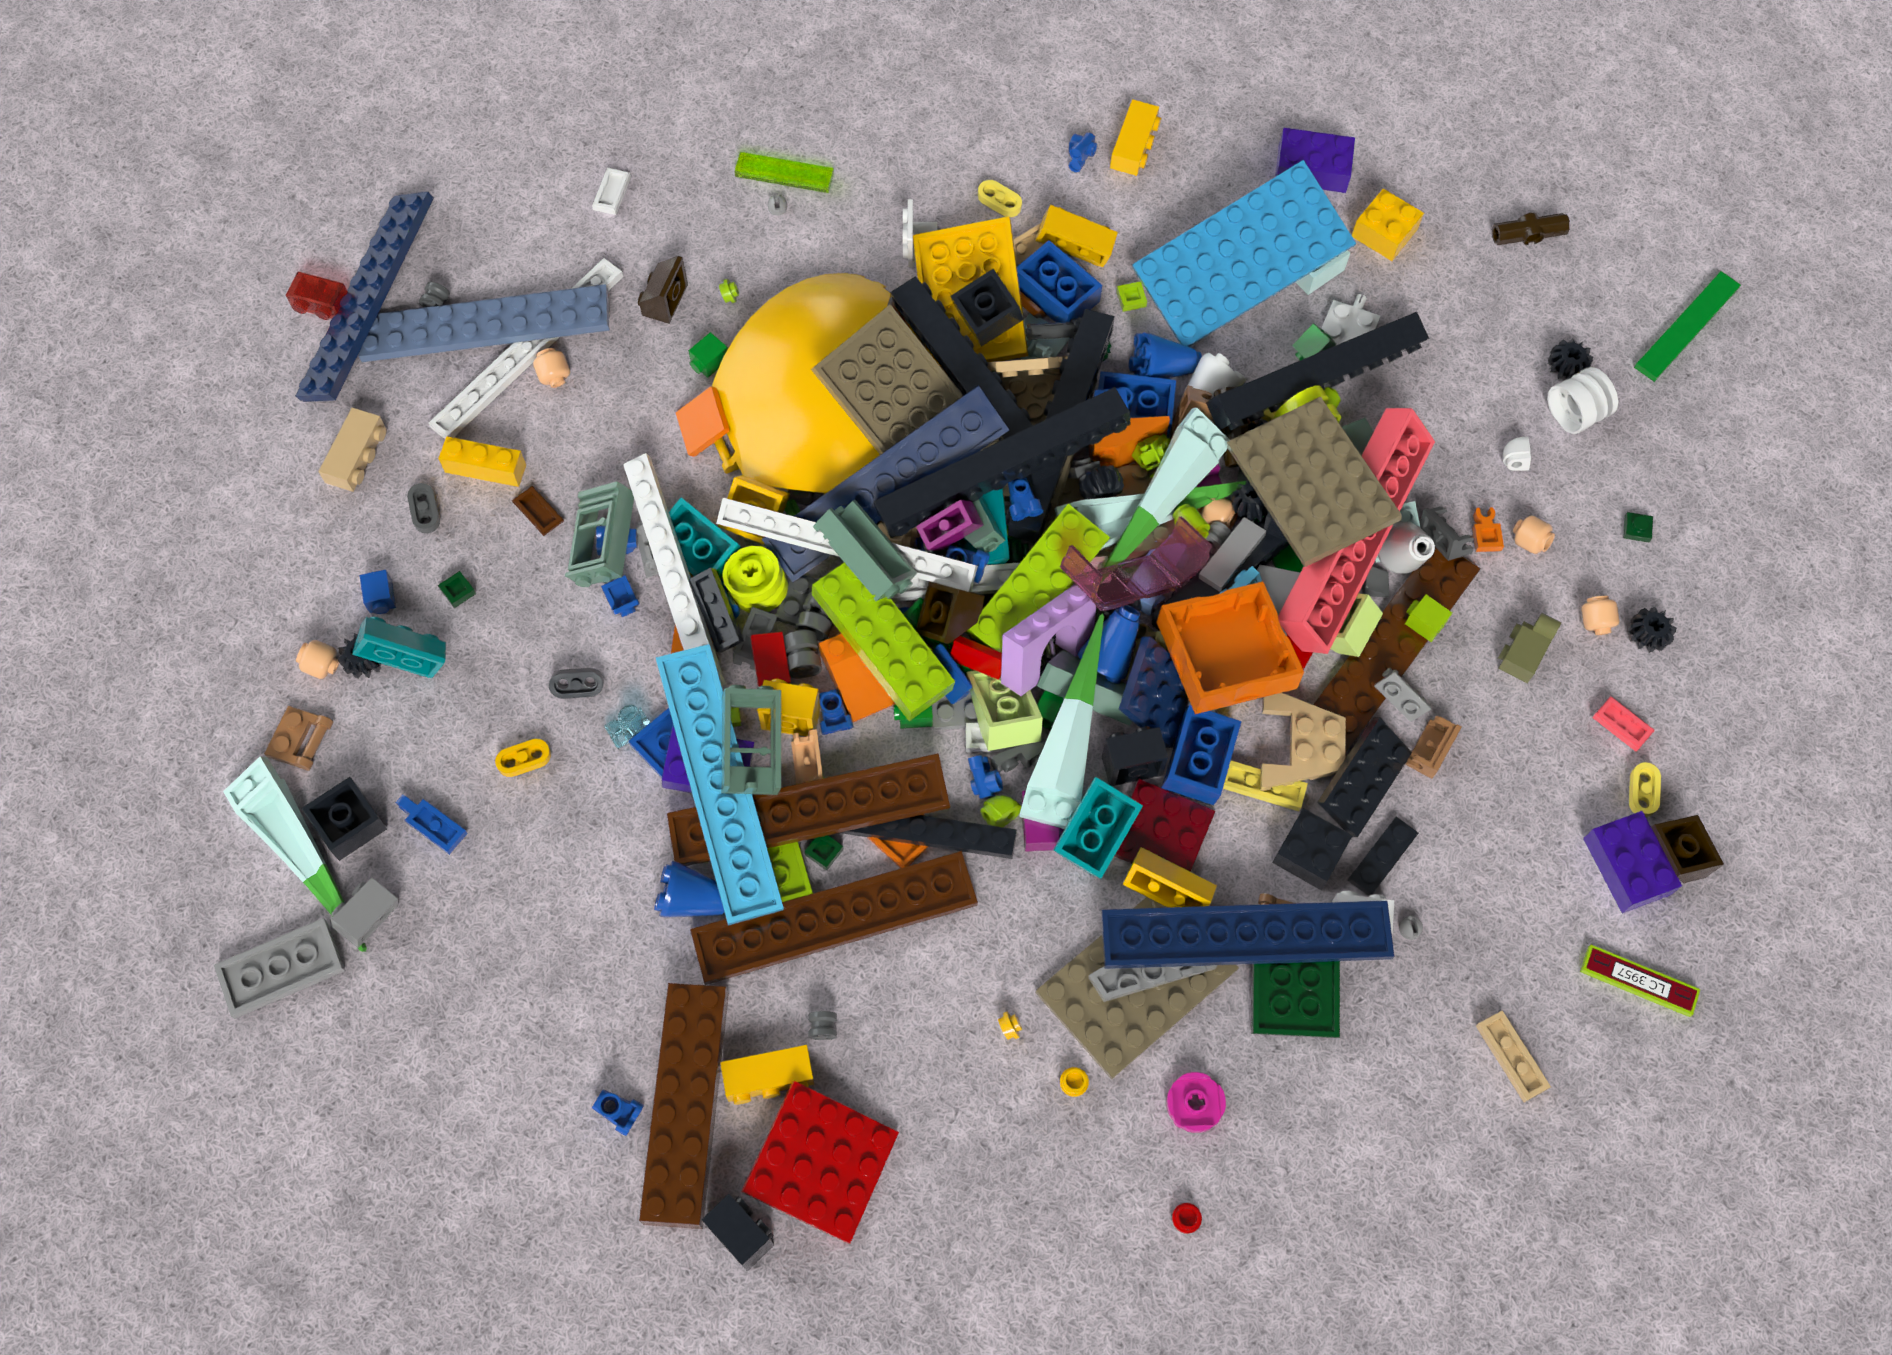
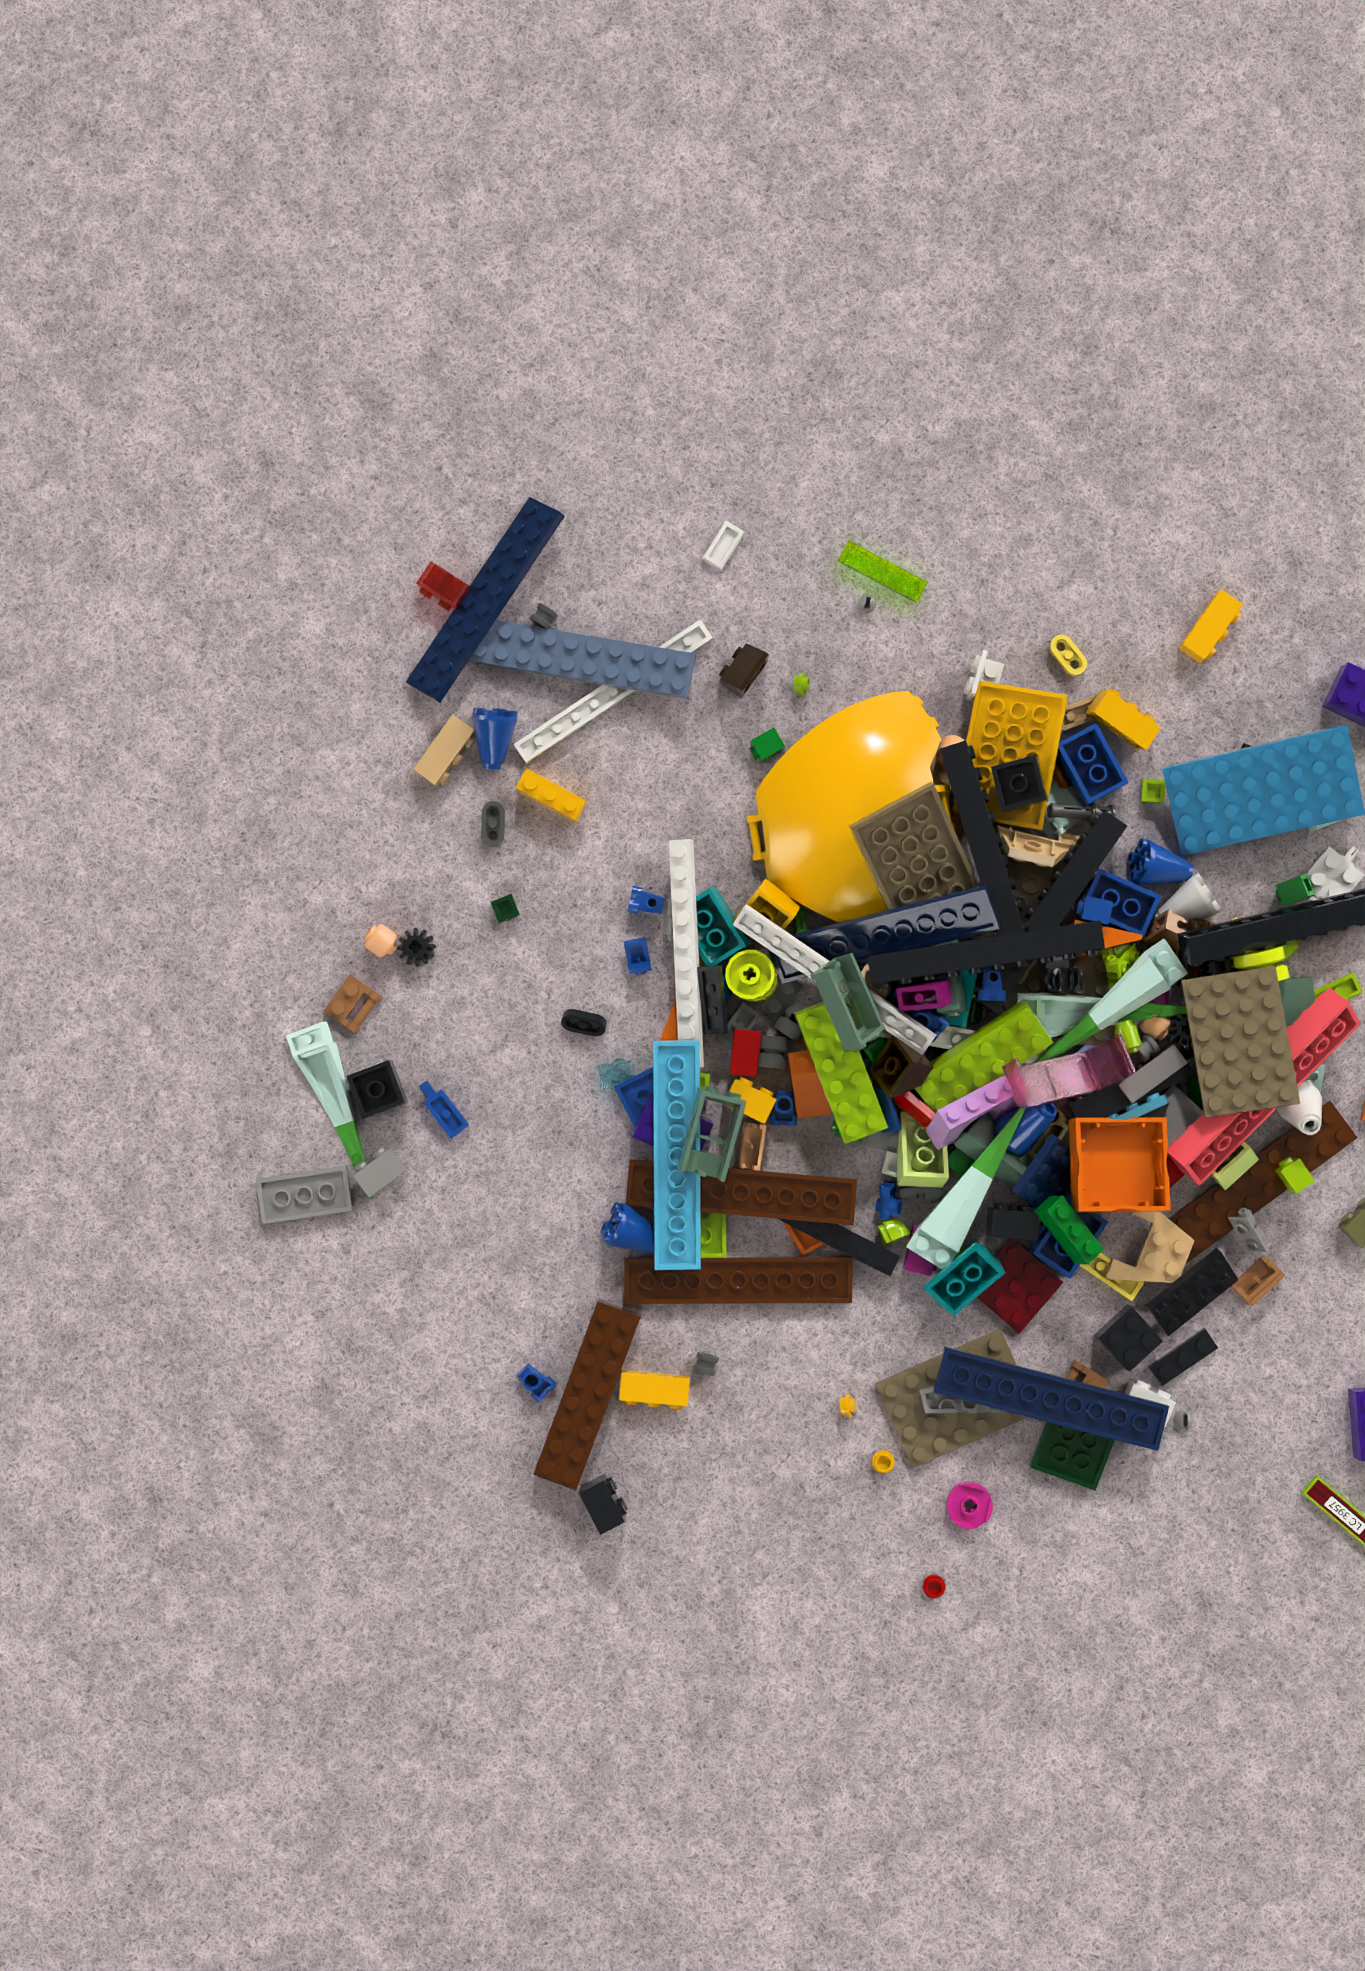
camera: 20 degrees right, 20 degrees up
teal slope [352,617,446,678] -> none
blue brick [359,570,396,614] -> none
yellow plate [495,739,551,777] -> none
reddish brown tile [512,486,564,536] -> none
light nougat head [533,348,570,388] -> none
sand green door [565,481,634,587] -> none
orange tile [675,386,730,457] -> none
red plate [741,1081,899,1244] -> none
dark green plate [804,835,844,871] -> none
blue plate [1069,133,1097,173] -> none
yellow brick [1123,847,1217,908] -> none
dark grey slope [1362,567,1389,597] -> none
dark grey hinge [1420,506,1474,561] -> none
tan plate [1476,1010,1551,1102] -> none
none -> blue cone [472,708,517,770]
none -> green brick [1035,1196,1104,1264]

